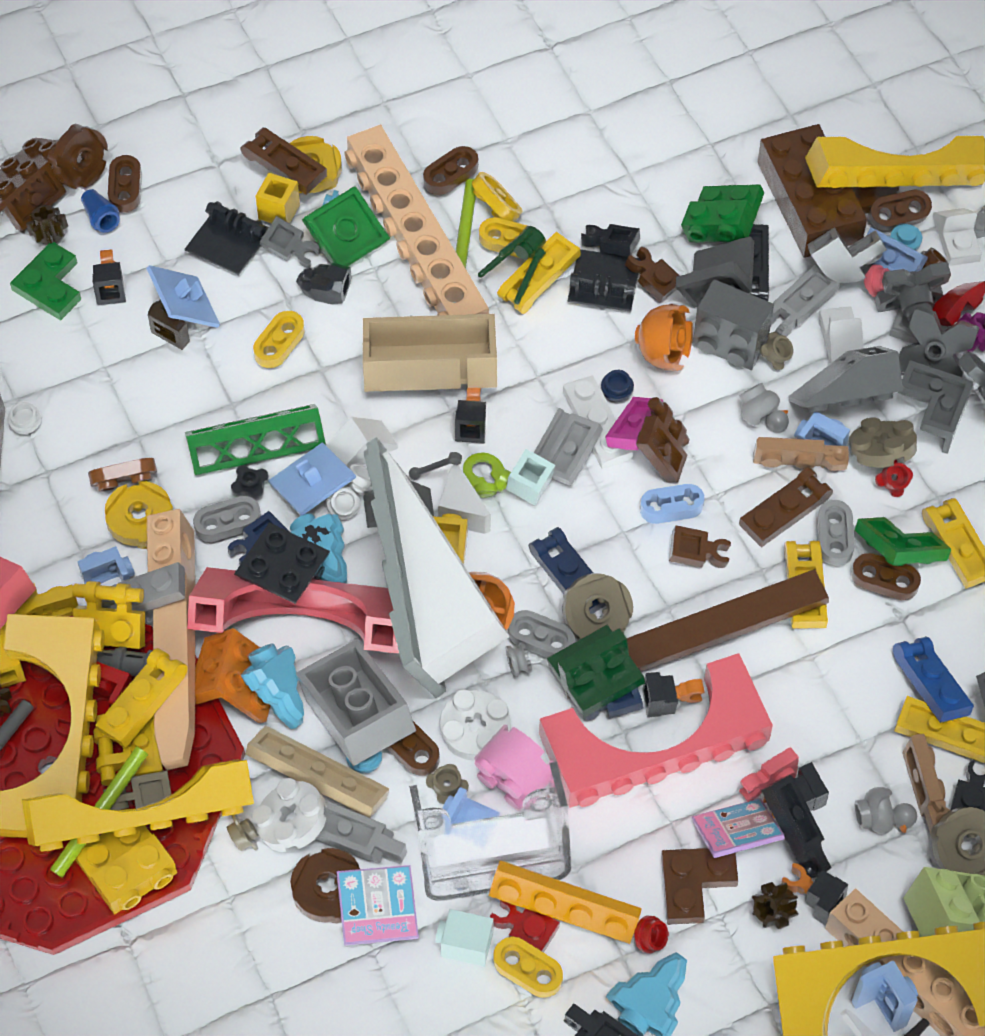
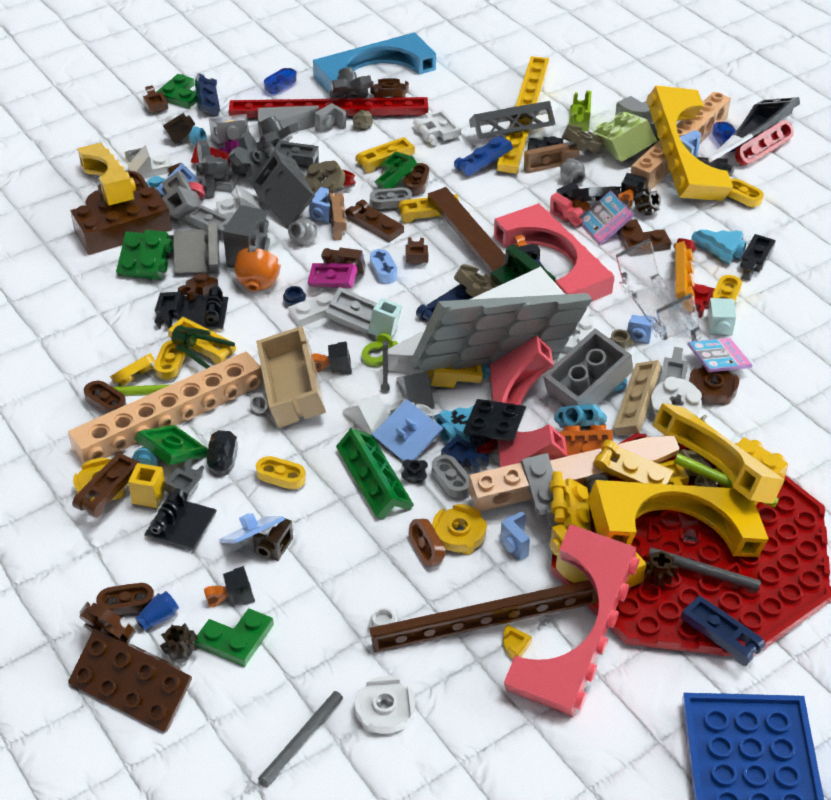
camera: 100 degrees left, 15 degrees down
bright pink brick [474,725,558,811] -> none

